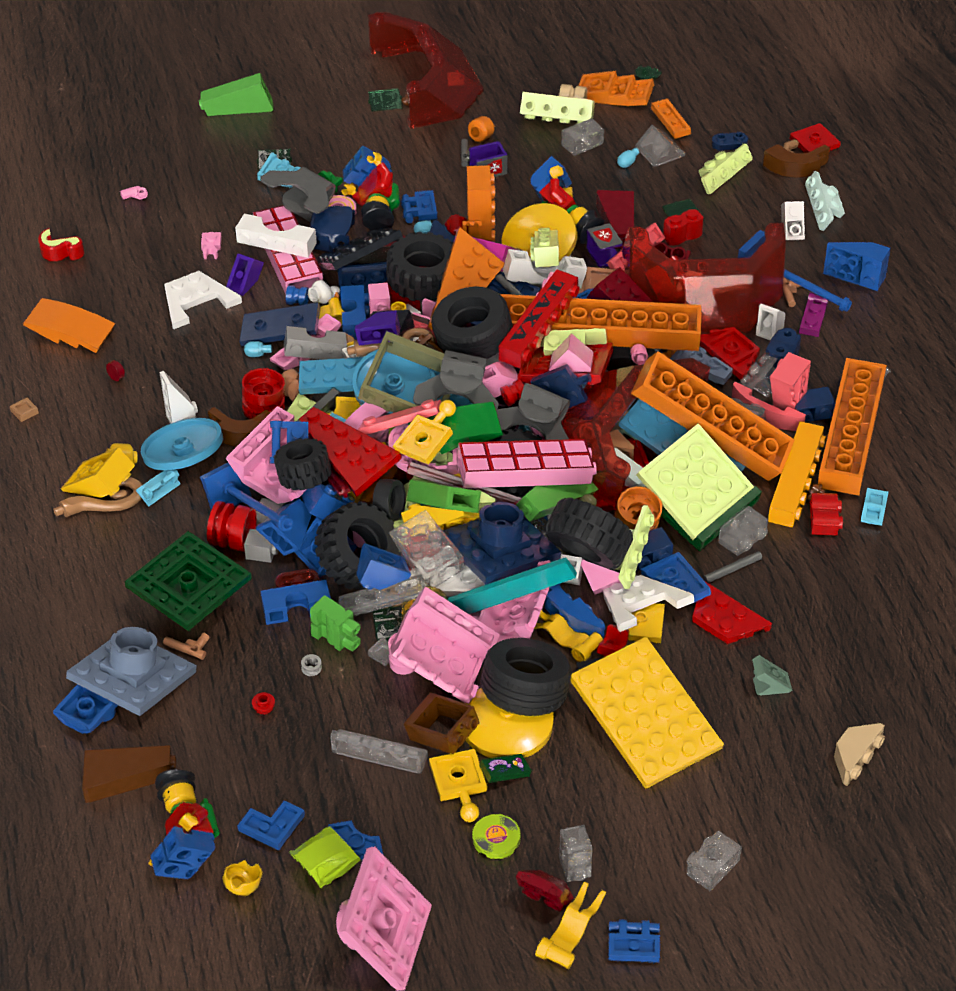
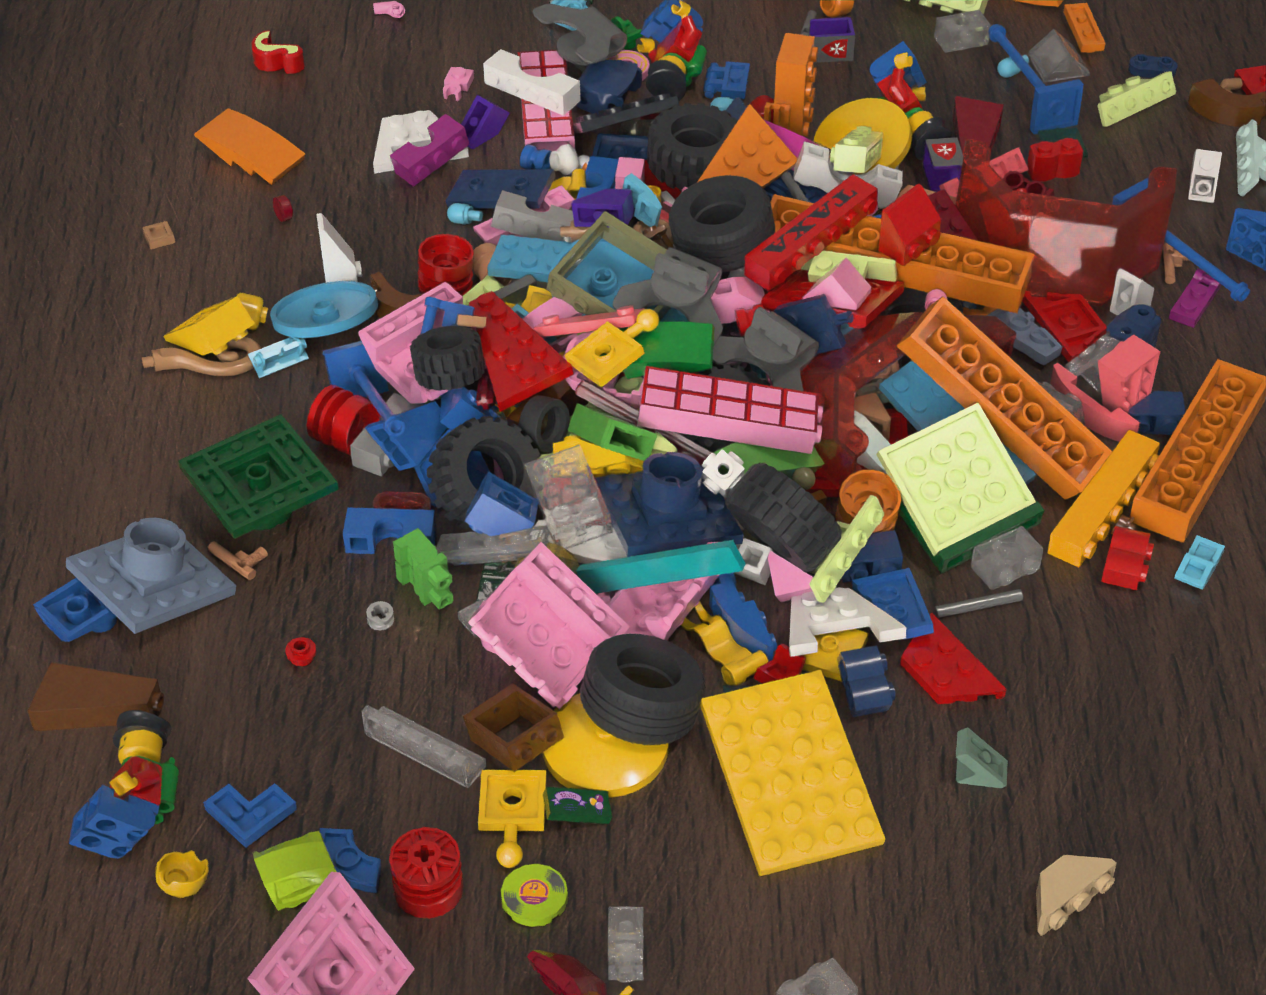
camera: 15 degrees right, 0 degrees up
none -> magenta arch [389,114,470,187]
none -> red wheel [389,827,464,919]
none -> medium nougat tile [456,314,486,328]
none -> medium azure slope [622,173,662,227]
none -> white brick [702,450,745,497]
none -> dark blue brick [837,645,895,717]
none -> red slope [879,184,941,266]
none -> blue tile [988,24,1084,134]

